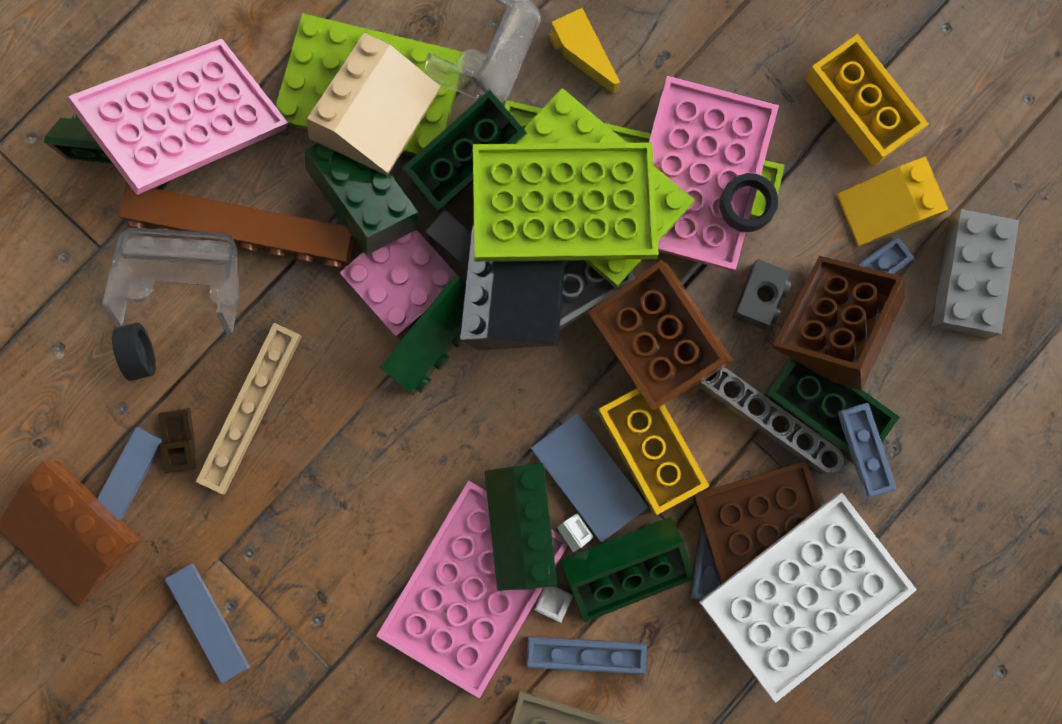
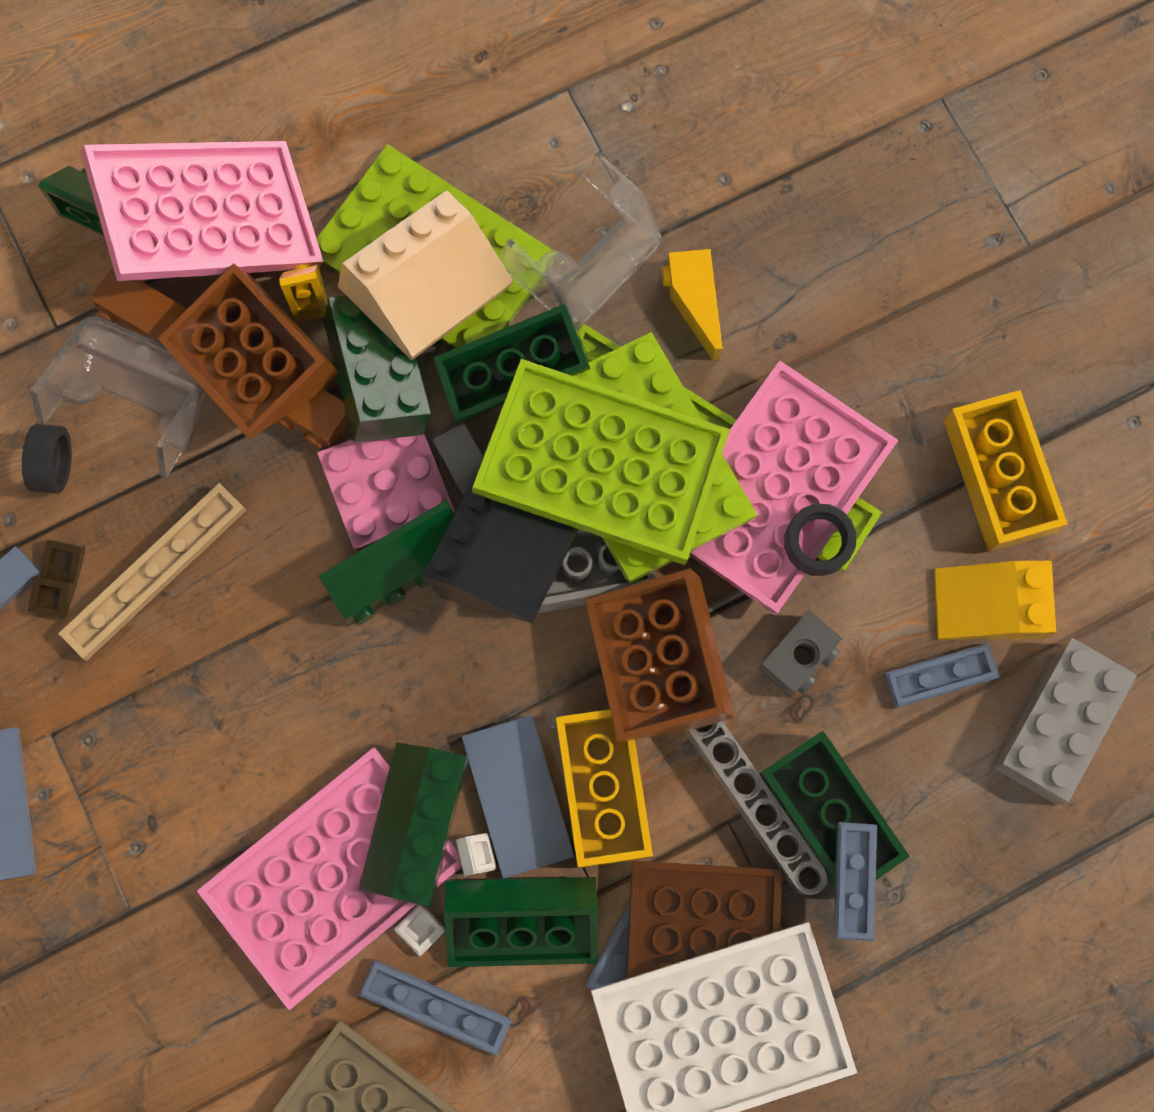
camera: 15 degrees right, 5 degrees down
reddish brown slope [773,256,905,391] -> none
none -> dark orange slope [158,263,340,439]
none -> yellow slope [279,264,327,323]

